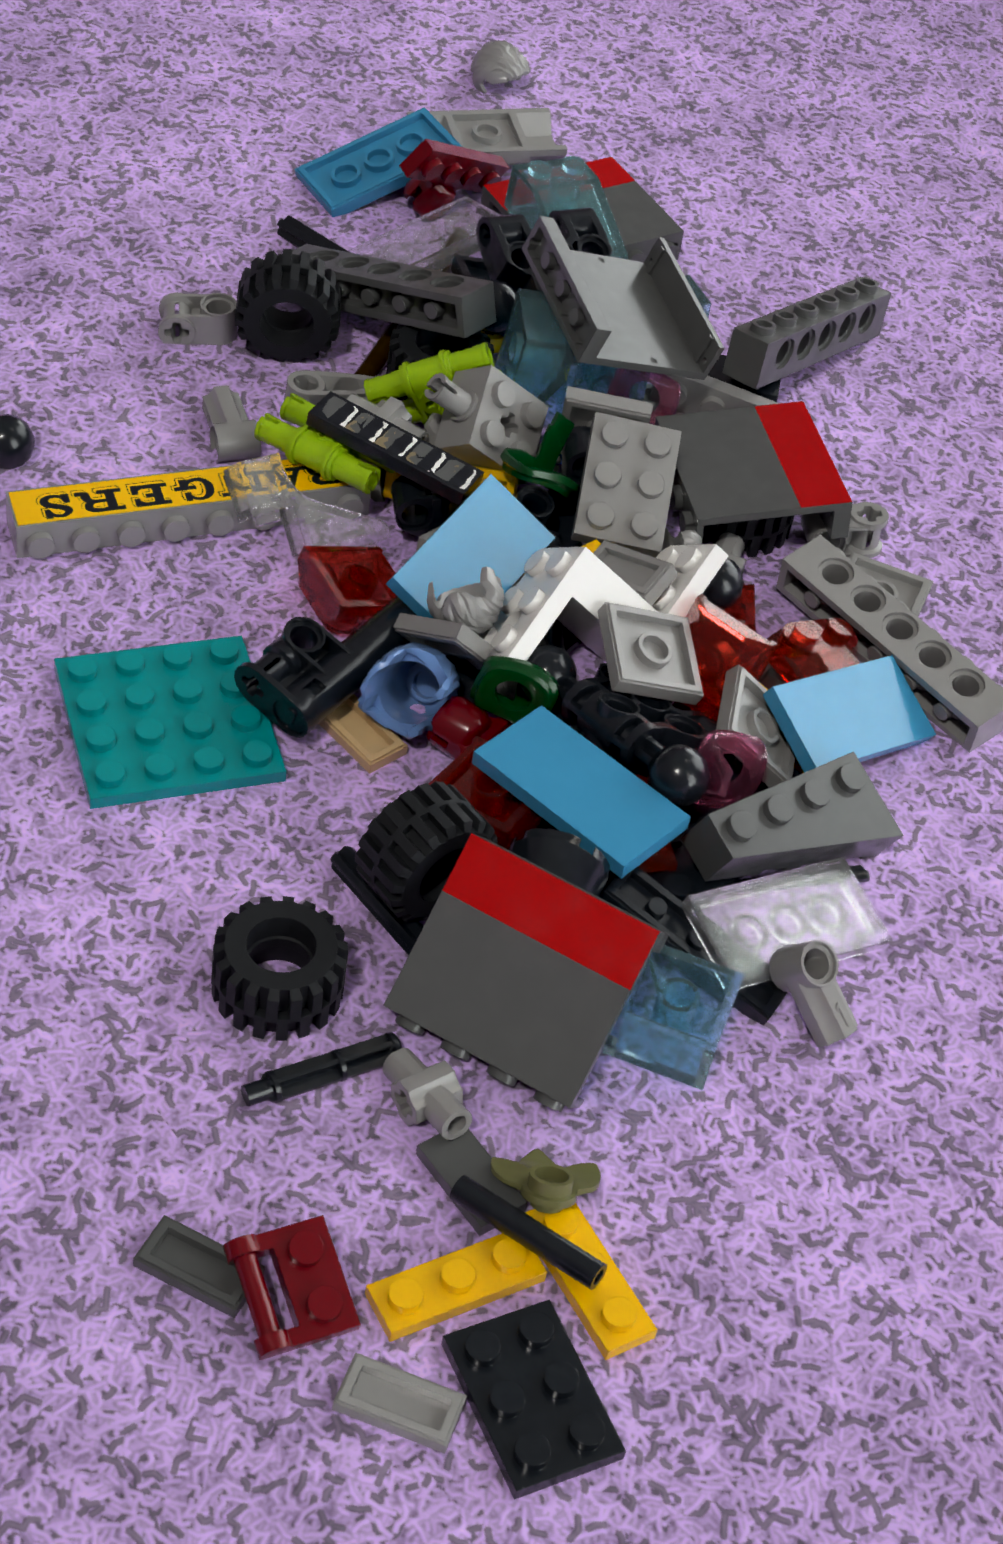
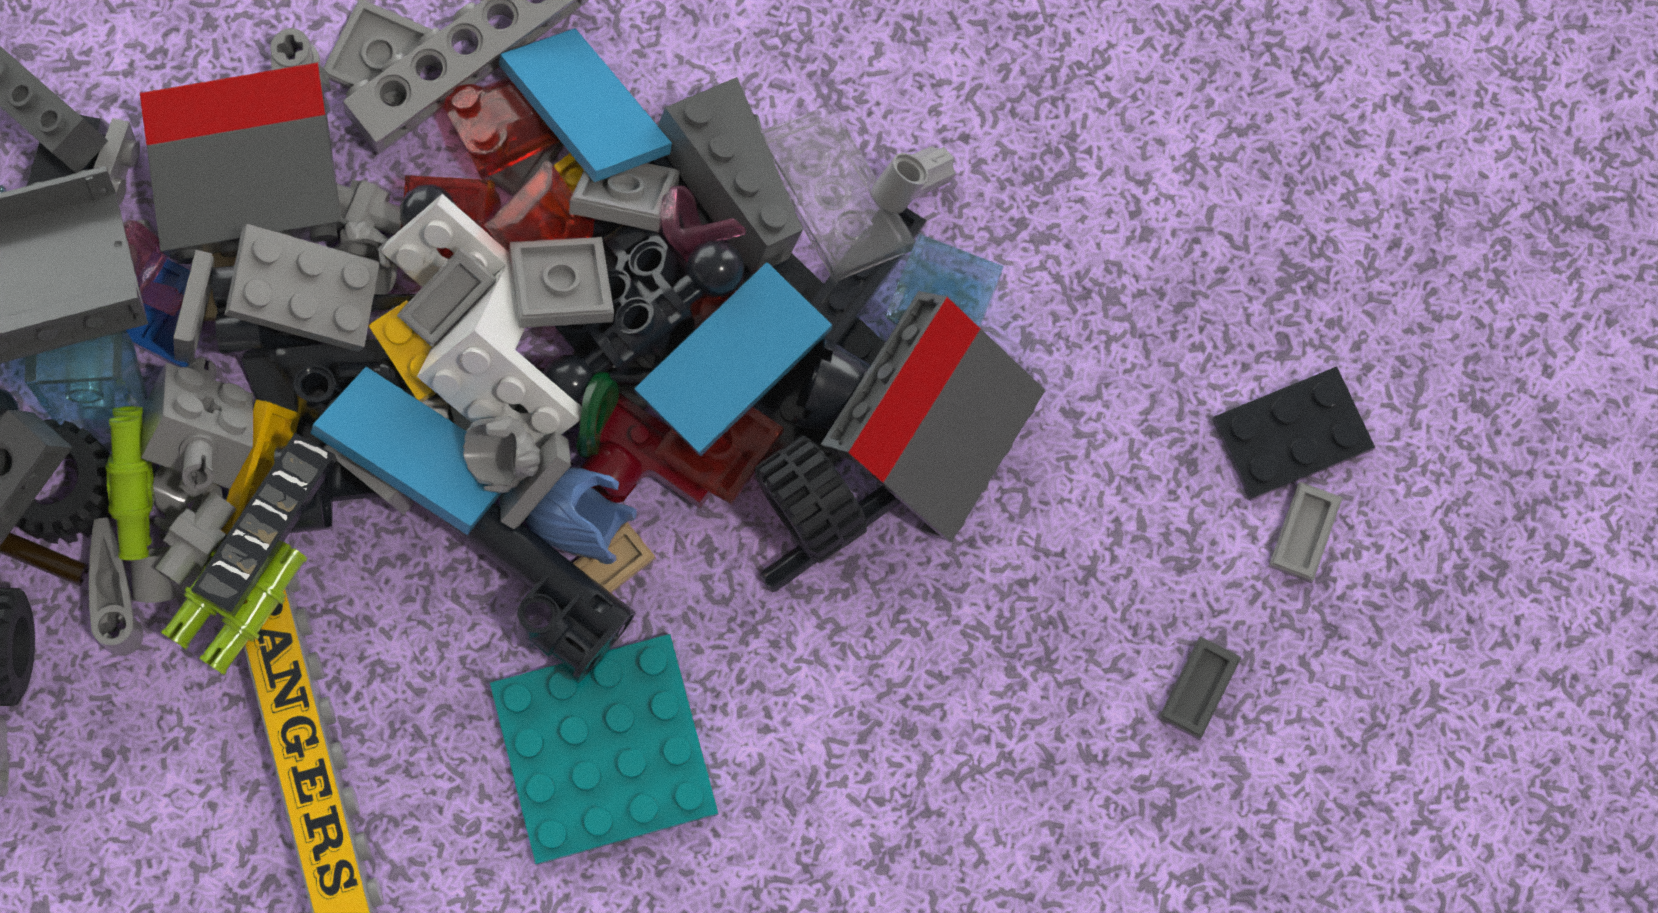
camera: 85 degrees left, 30 degrees up
light grey piece [202,385,261,463] -> none
black tyre [211,896,348,1041] -> none
clear arch [223,453,391,569] -> none
dark red plate [223,1215,361,1360] -> none
black piece [241,1032,402,1106] -> none
clear red slope [297,546,397,634] -> none
yellow plate [365,1233,547,1342] -> none
light grey axle [382,1048,472,1140] -> none
dark grey tile [416,1129,527,1236] -> none
black piece [450,1175,607,1290] -> none
olive plate [491,1149,601,1213] -> none
dark green piece [500,412,580,500] -> none
yellow plate [525,1202,658,1361] -> none

